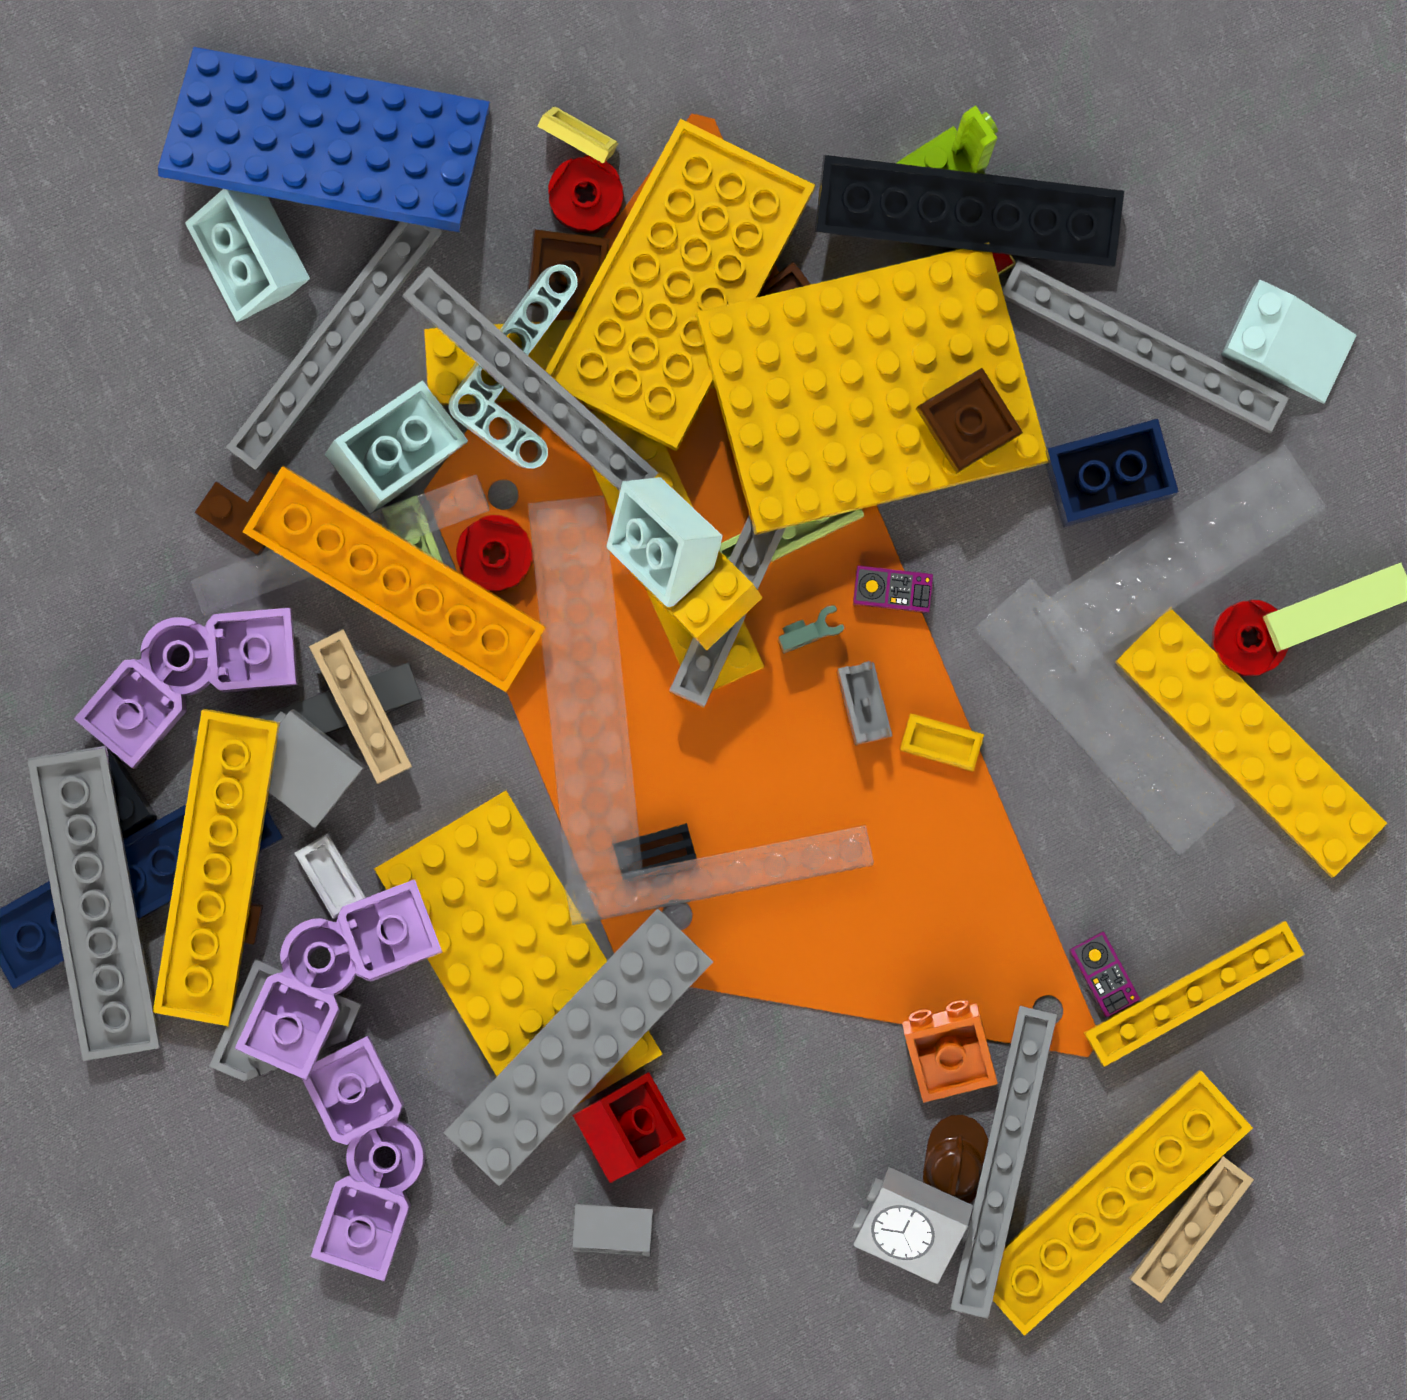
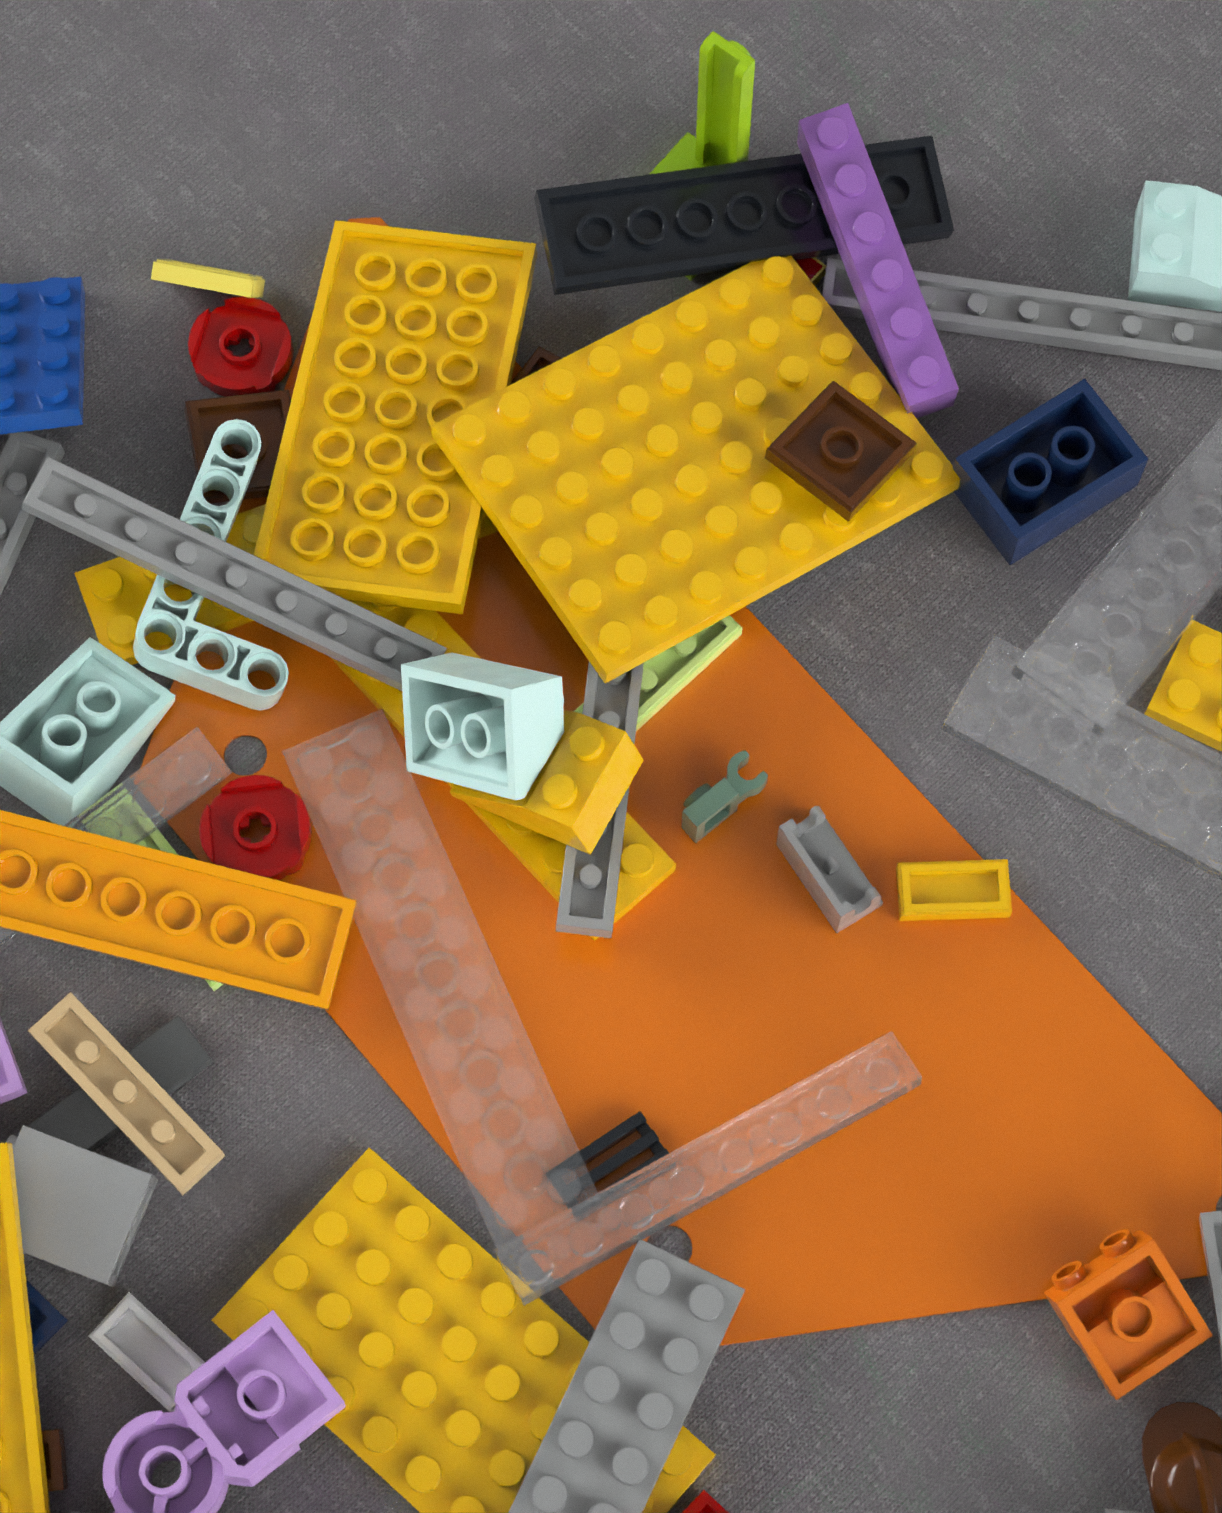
camera: 15 degrees left, 15 degrees down
tile [853,566,933,613] -> none
none -> medium lavender brick [797,103,959,419]

